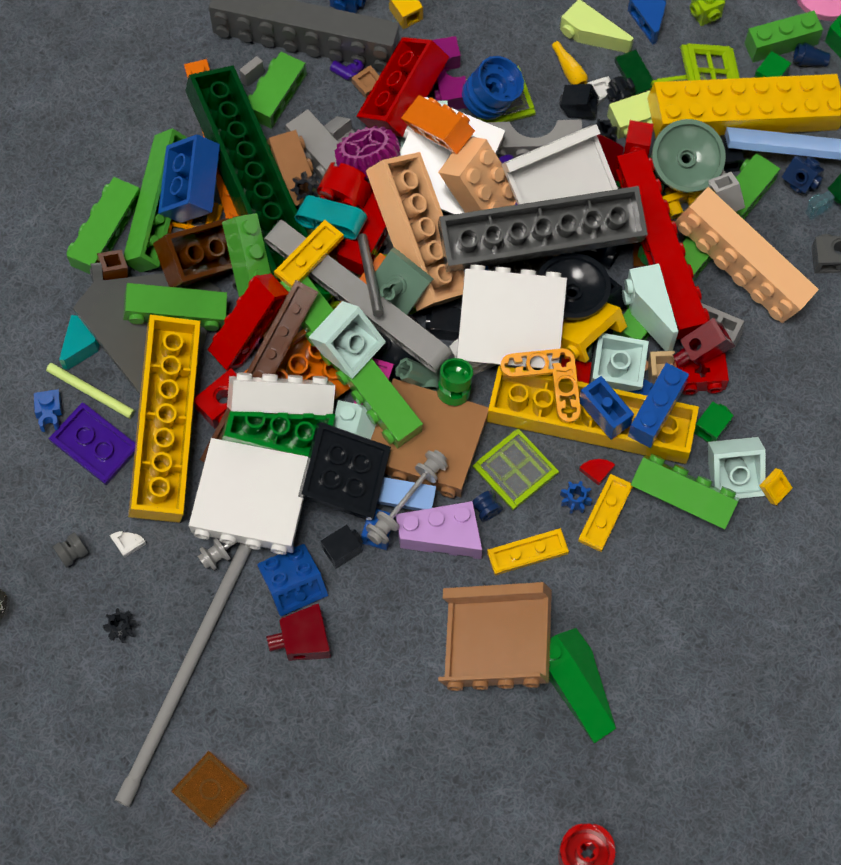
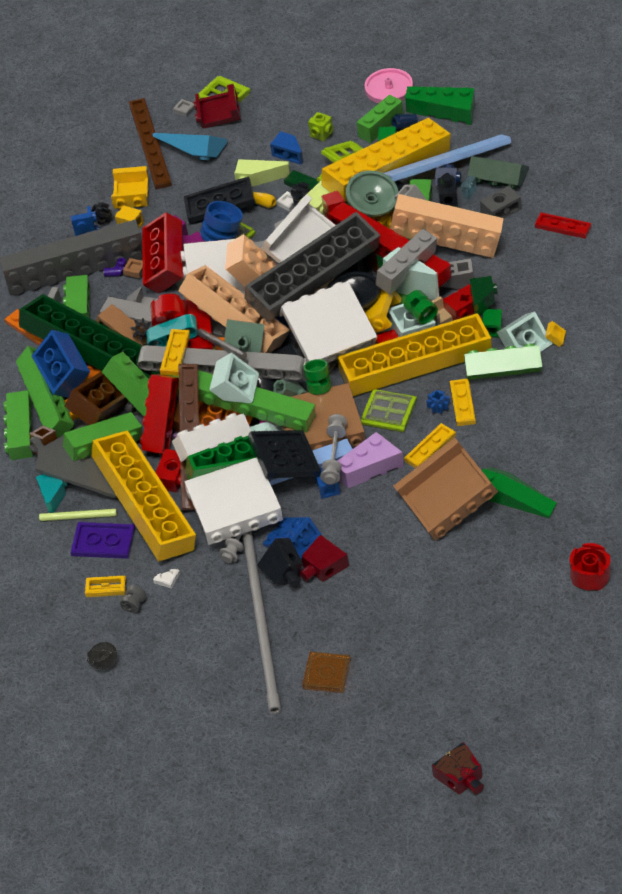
camera: 25 degrees left, 20 degrees down
blue plate [34,389,62,432] -> none
black gear [103,608,137,643] -> none
black brick [321,524,363,569] -> none
magenta gear [334,126,401,180] -> none
orange brick [401,95,475,154] -> none
dark blue wheel [472,490,503,522] -> none
light orange beam [500,348,581,424] -> none
black brick [559,84,599,118] -> none
blue brick [579,376,634,440] -> none
red tile [579,459,615,486] -> none
blue brick [628,363,689,448] -> none
dark red torso [672,318,735,367] -> none
none -> yellow tile [85,575,126,597]
none -> black plate [183,176,256,224]
none -> black torso [257,538,303,587]
none -> light grey arch [376,229,437,294]
none -> green wheel [404,290,438,325]
none -> black torso [437,174,458,208]
none -> dark green slope [470,276,498,316]

